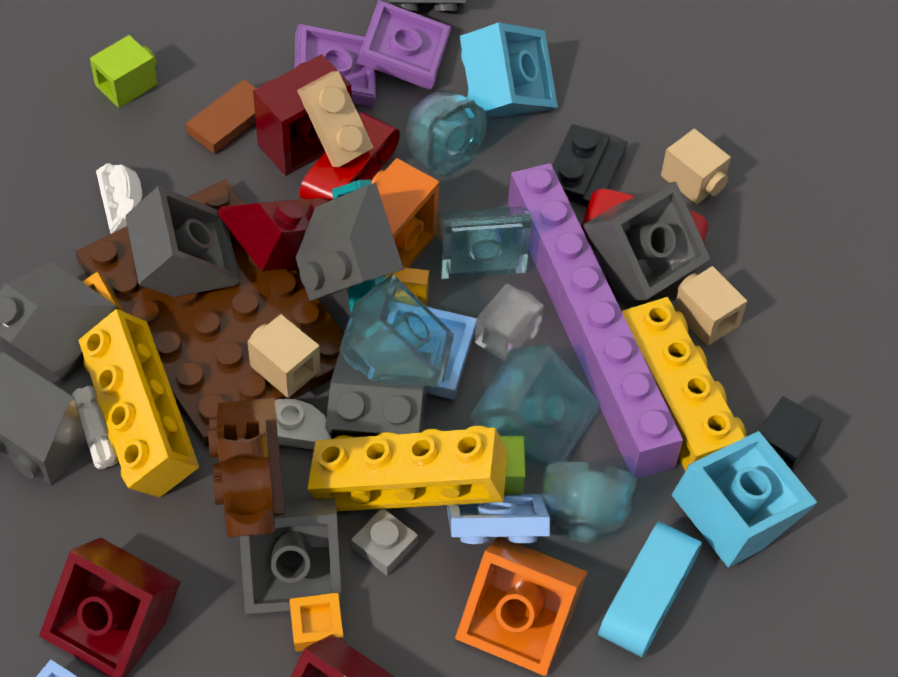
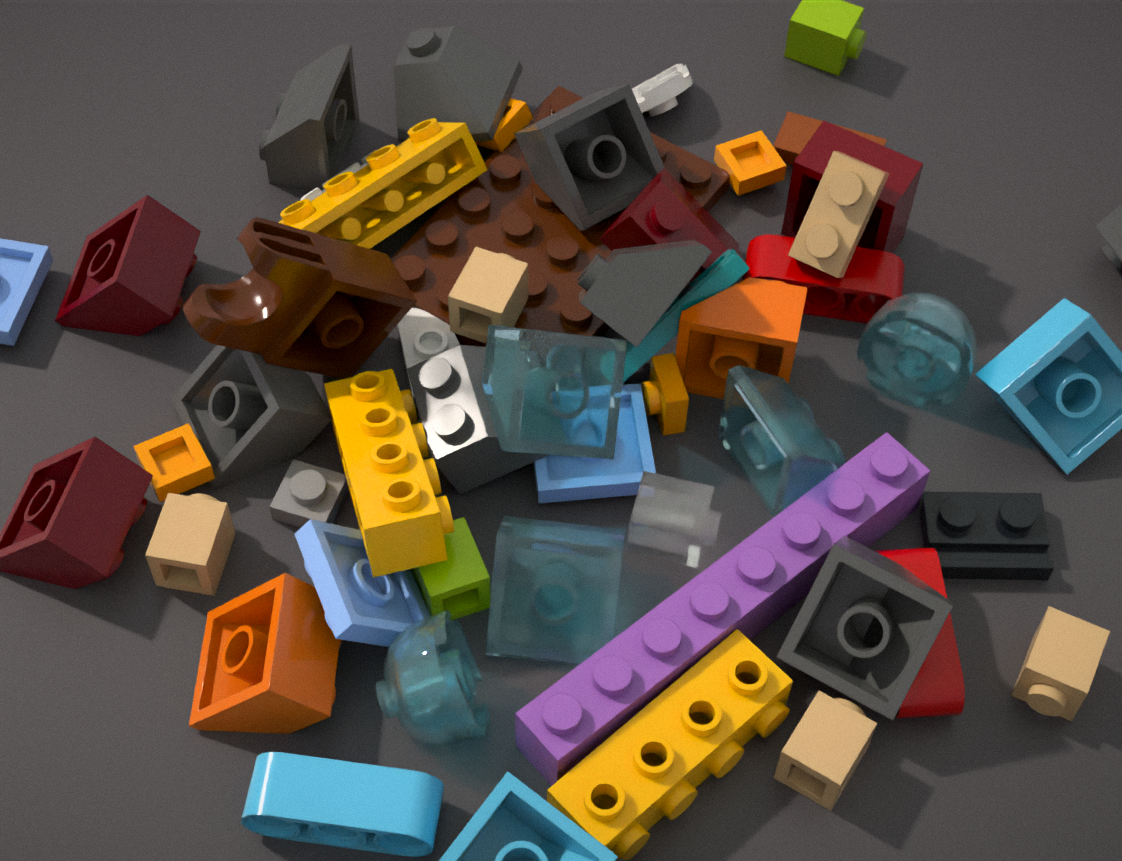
camera: 70 degrees right, 0 degrees up
medium lavender plate [294,24,376,107] -> none
medium lavender plate [356,0,452,90] -> none
none -> tan brick [145,493,236,596]
none -> light orange plate [714,130,787,196]

